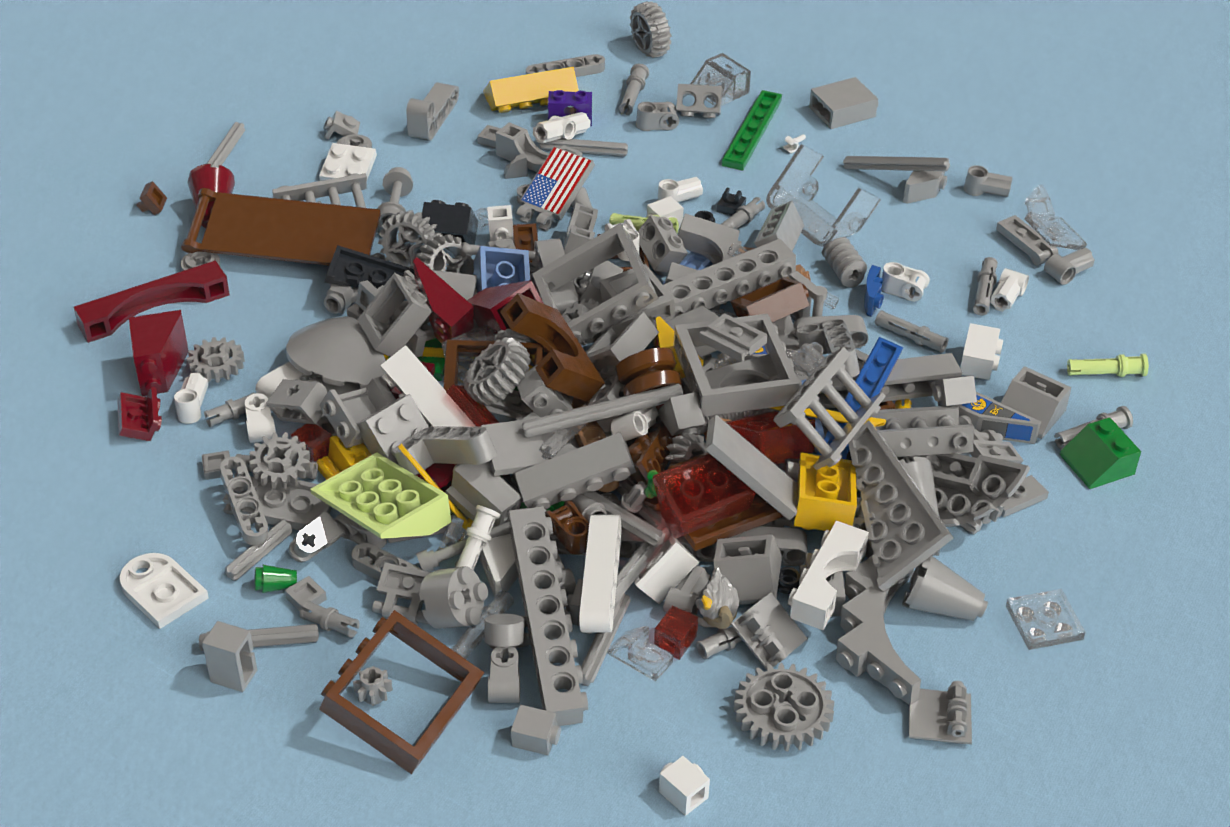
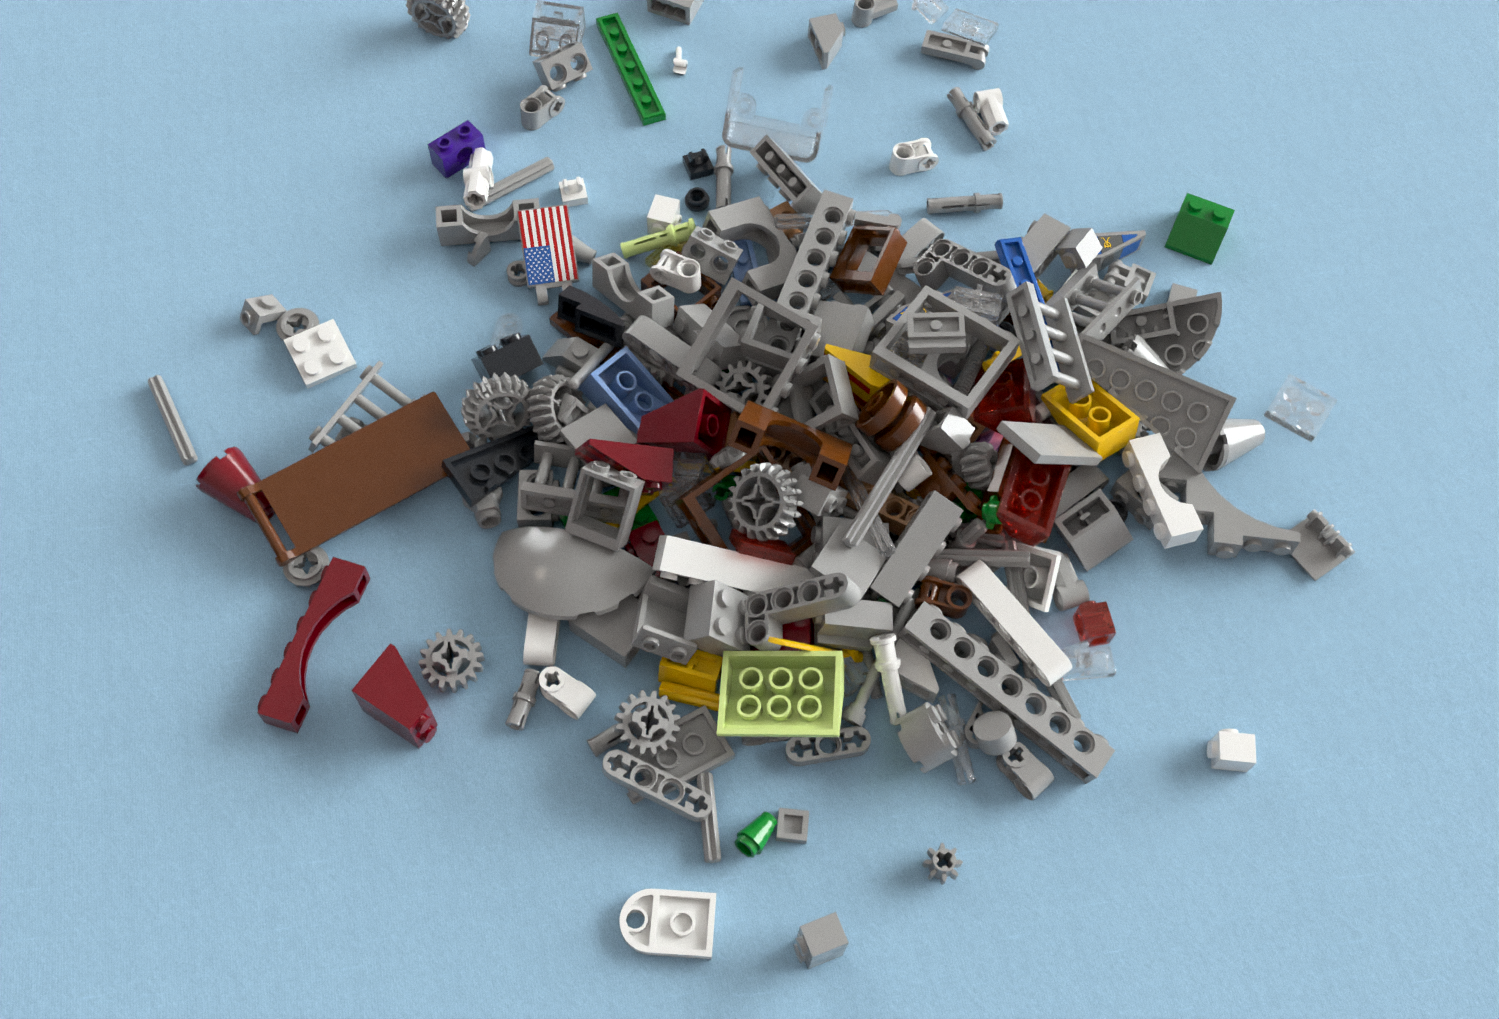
camera: 45 degrees left, 20 degrees up
dark red bracket [117,387,162,441] -> none
reddish brown tile [136,181,167,215] -> none
white piece [174,373,208,424] -> none
light grey axle [199,624,319,651] -> none
light grey tile [202,450,232,480] -> none
light grey brick [266,379,327,424] -> none
light grey piece [288,511,345,562] -> none
clear red brick [291,423,333,462] -> none
light grey pin [300,601,360,638] -> none
reddish brown window [319,610,485,774] -> none
light grey plate [372,562,430,625] -> none
light grey piece [377,167,413,229] -> none
light grey beam [406,82,459,140] -> none
light grey tile [477,125,501,148] -> none
yellow slope [483,67,579,113] -> none
white brick [487,205,514,242] -> none
light grey brick [511,705,561,755] -> none
light grey beam [526,54,605,77] -> none
light grey pin [619,63,649,115] -> none
white piece [657,177,703,202] -> none
light grey hair [695,567,739,629] -> none
light grey pin [696,626,743,659] -> none
light grey hinge [731,592,808,670] -> none
light grey gear [734,663,834,751] -> none
light grey piece [821,237,867,288] -> none
light grey axle [843,156,950,171] -> none
blue slope [864,265,884,317] -> none
white brick [960,323,1003,380] -> none
light grey slope [1001,366,1072,439] -> none
light grey piece [1044,248,1095,285] -> none
light grey pin [1054,406,1133,449] -> none
yellowish green pin [1067,354,1149,377] -> none
none -> black slope [557,285,625,349]
none -> light grey slope [557,393,591,426]
none -> white tile [559,177,588,207]

